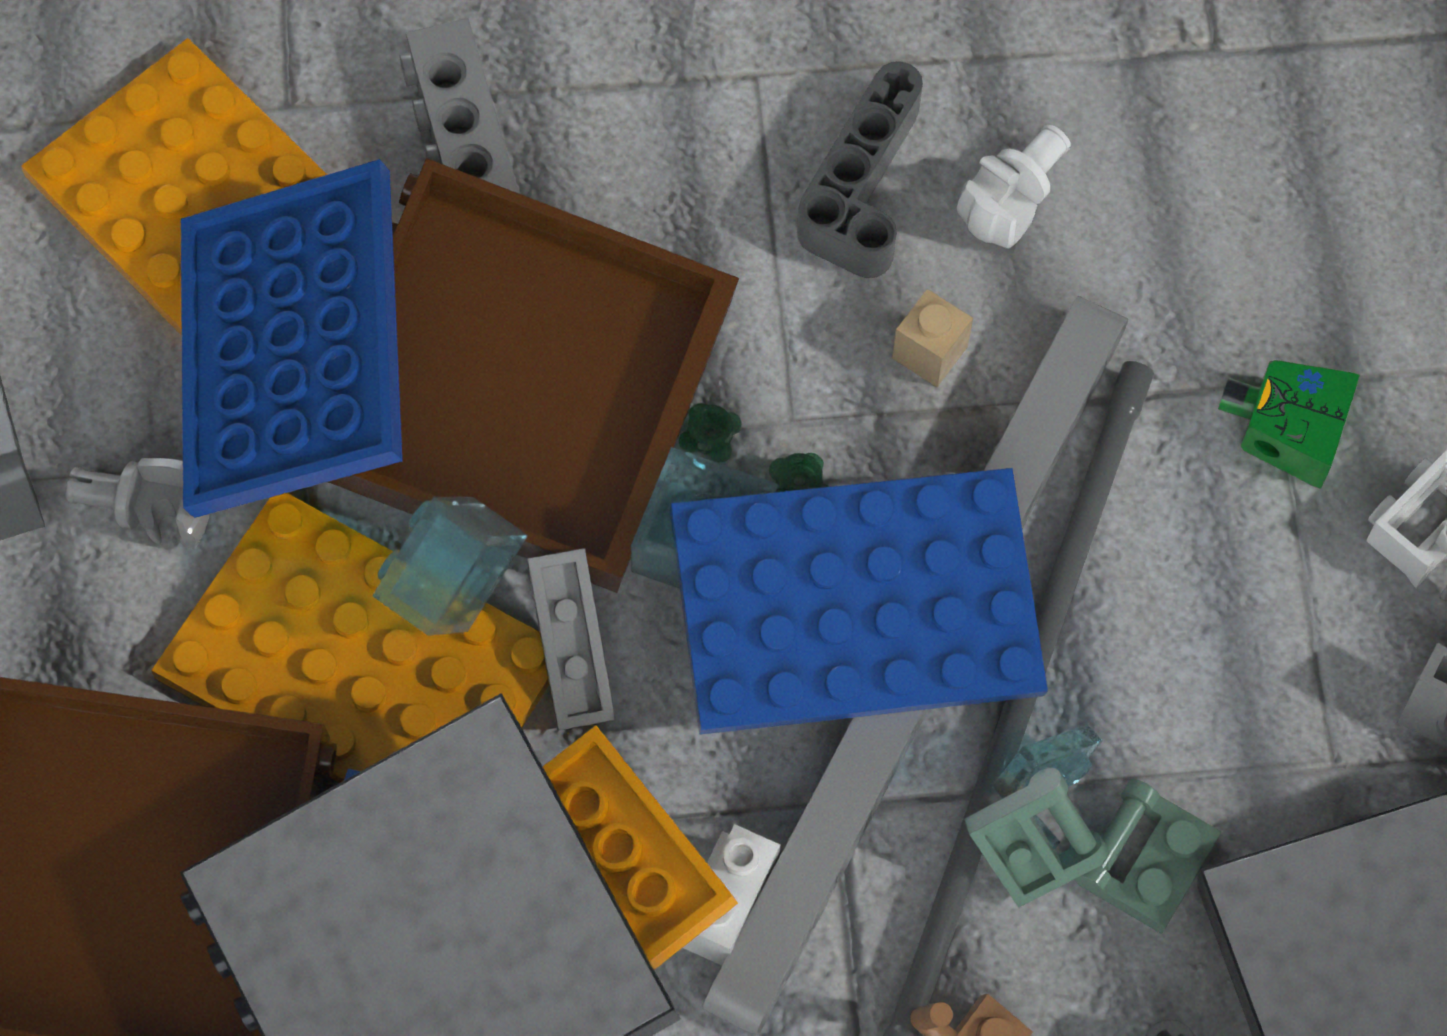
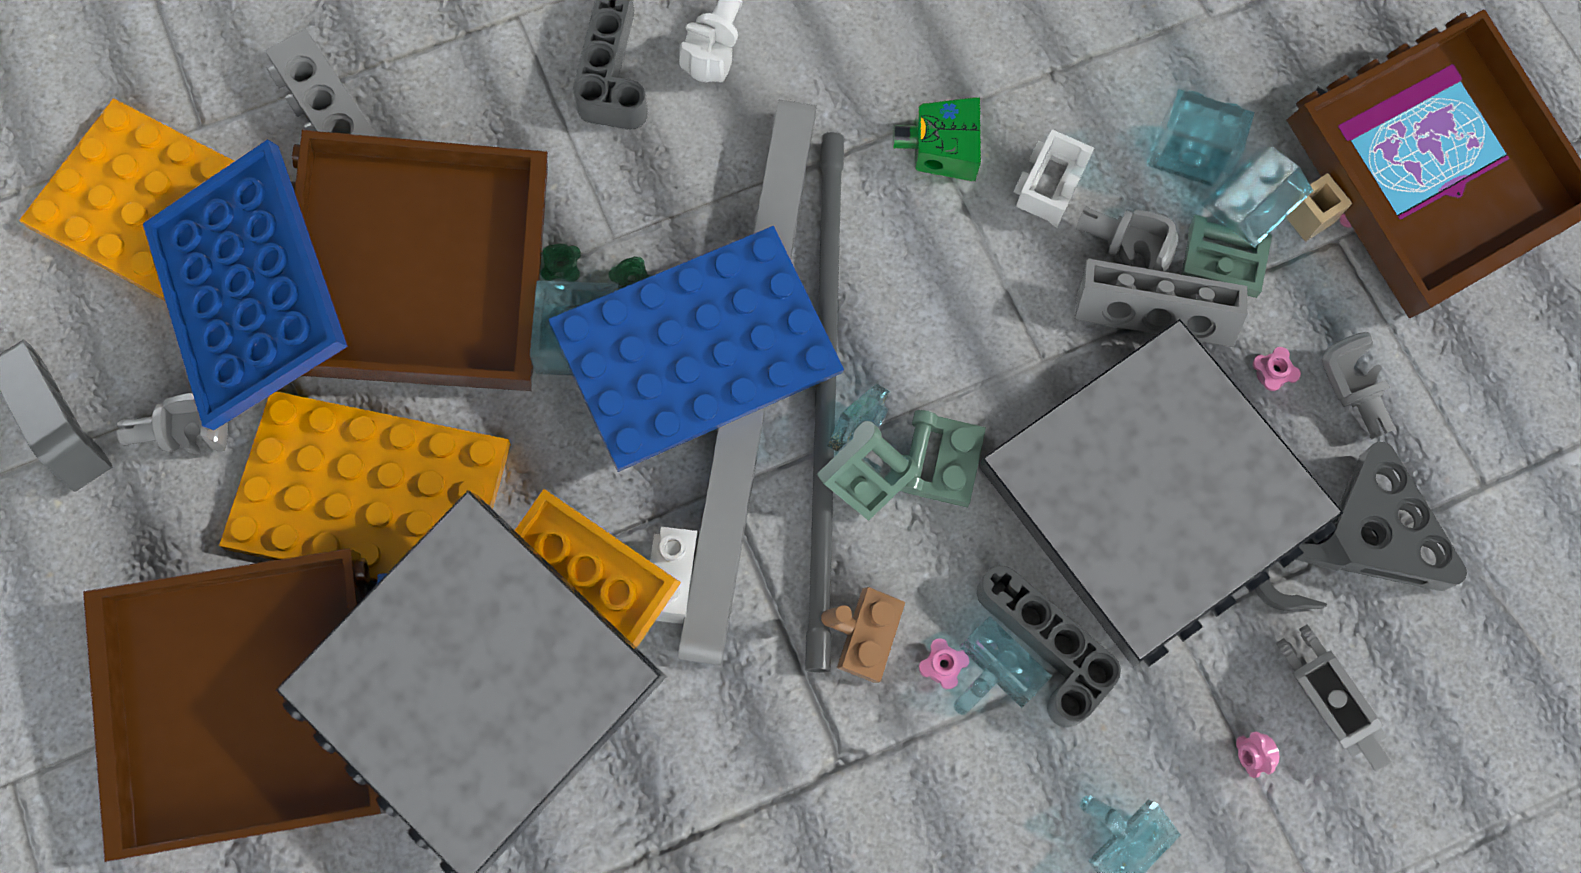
camera: 20 degrees left, 5 degrees up
clear light blue brick [372,497,528,636] -> none
light grey plate [527,548,616,730] -> none
tan brick [892,289,973,387] -> none

